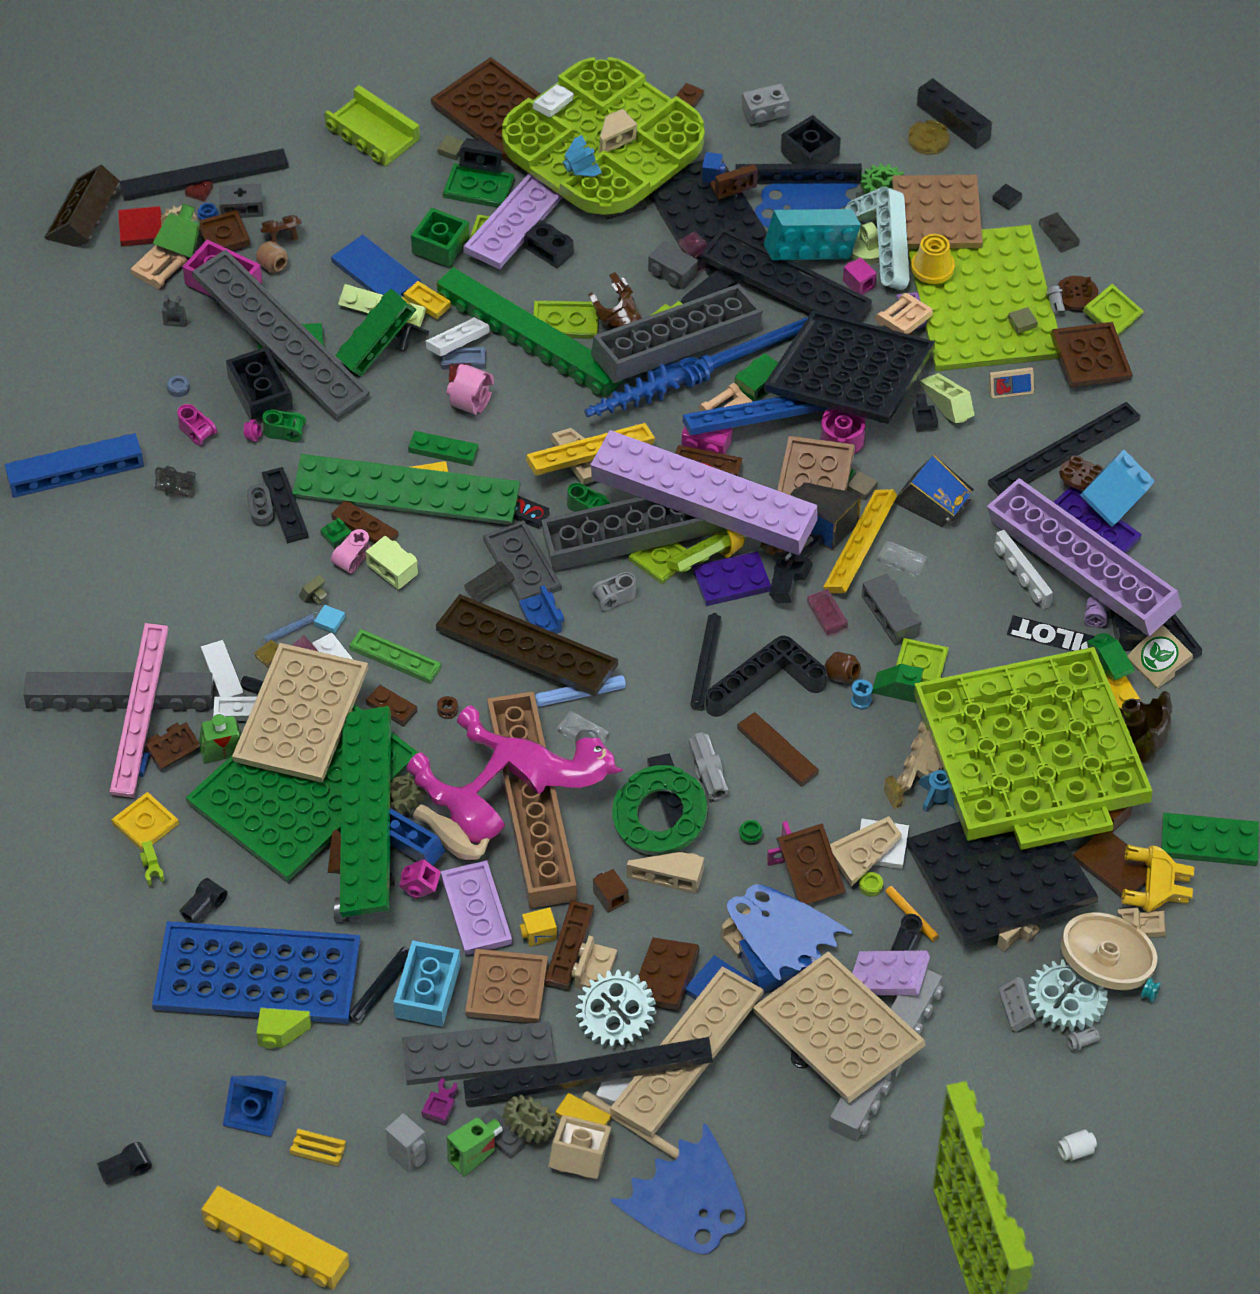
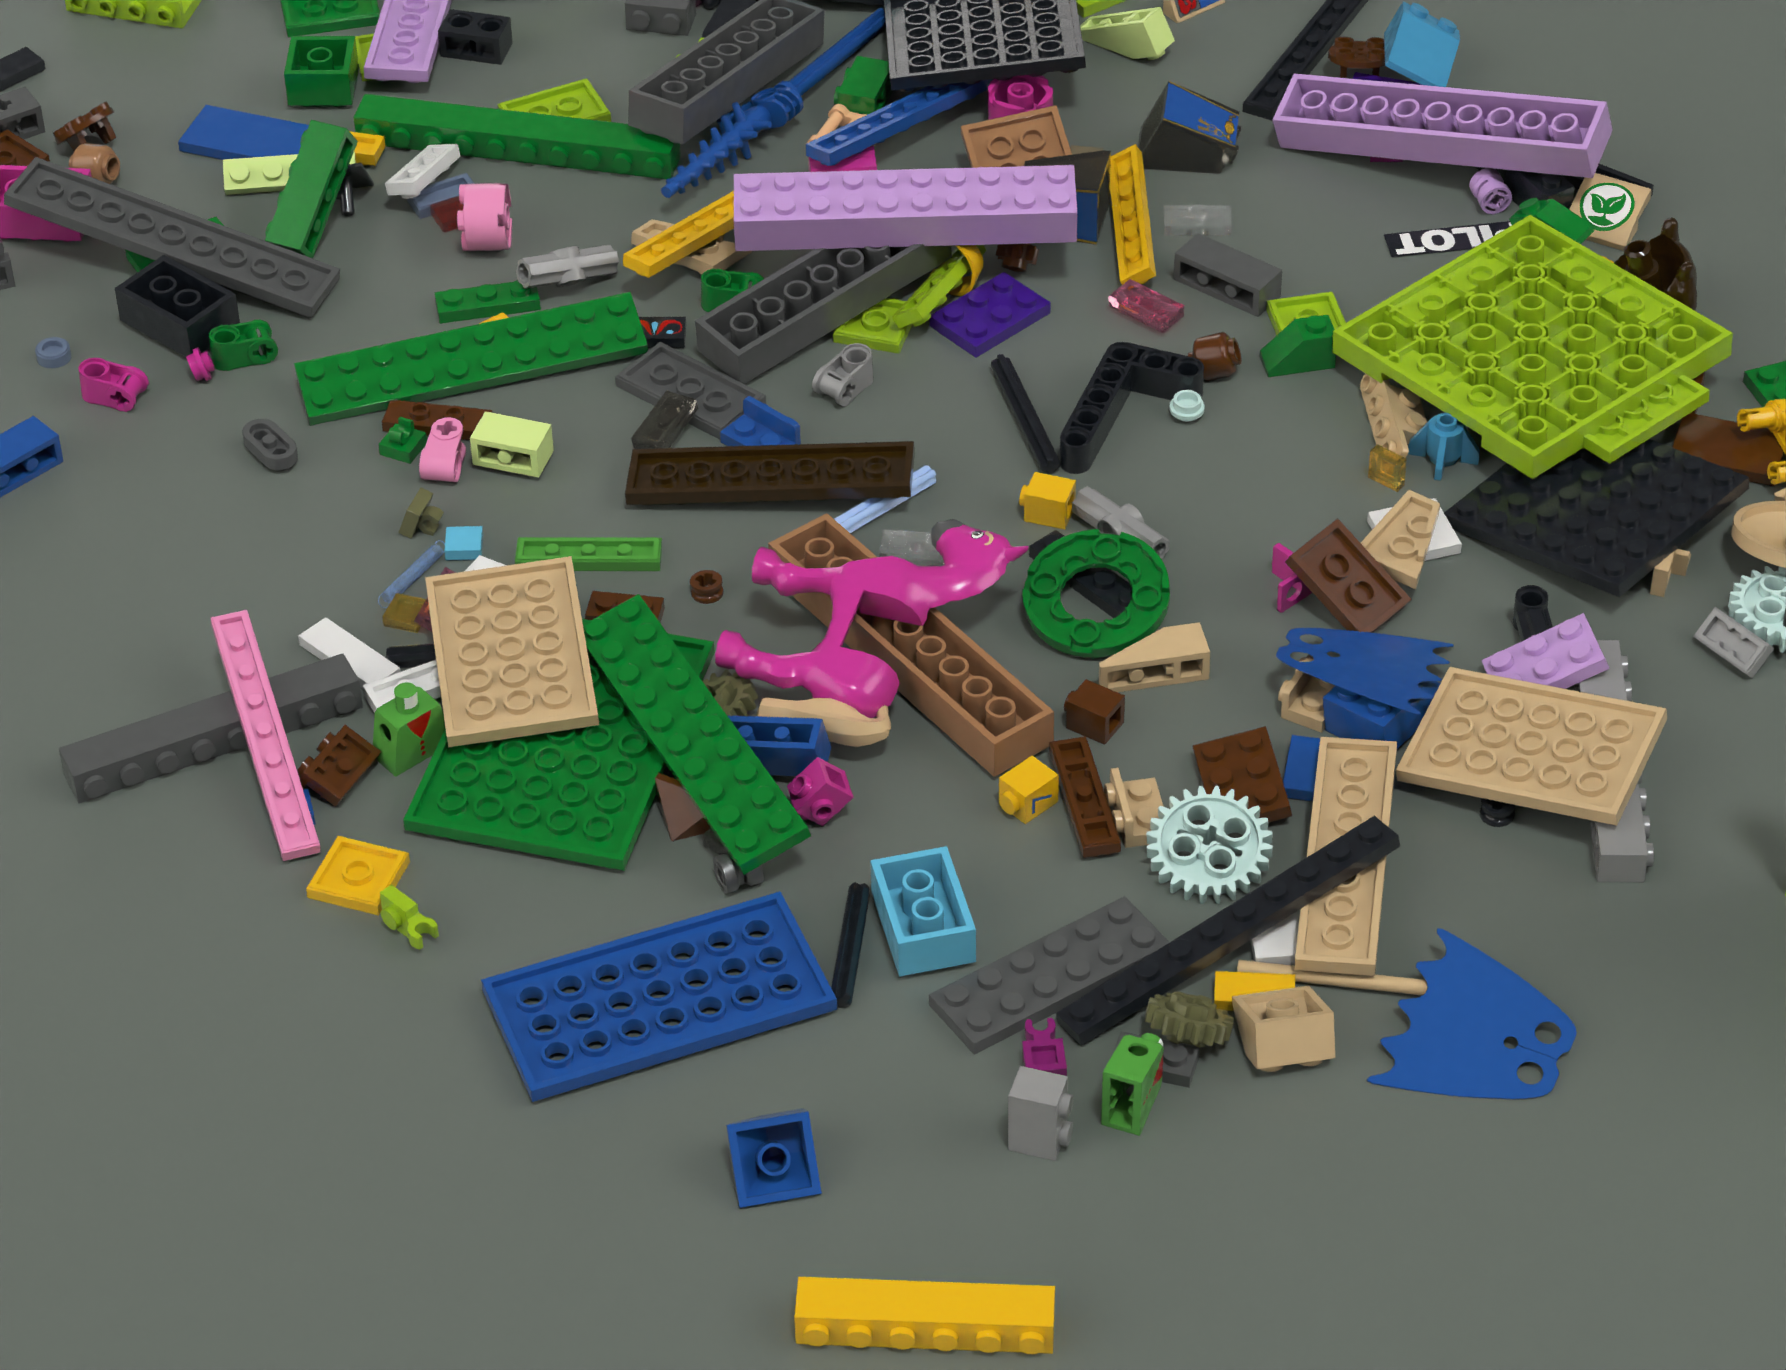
camera: 25 degrees left, 10 degrees down
black piece [97,1142,152,1185] -> none
clear smoke hips [154,466,196,498] -> none
black piece [179,878,228,923] -> none
lime slope [256,1008,311,1049] -> none
black tile [261,467,309,544] -> none
yellow tile [290,1129,346,1166] -> none
lavender plate [441,860,512,956] -> none
medium nougat plate [465,949,548,1023] -> none
reddish brown helmet [588,272,642,327] -> none
reddish brown tile [737,712,819,787] -> none
green plate [739,820,763,843] -> none
black plate [769,534,824,603] -> none
dark azure bush [851,679,873,710] -> none
lime tile [859,872,883,897] -> none
light orange bar [885,886,939,942] -> none
black plate [912,393,938,430] -> none
white plate [994,530,1053,610] -> none
none -> light grey piece [516,245,619,289]
none -> yellow brick [1019,472,1076,530]
none -> light aqua plate [1169,390,1205,422]

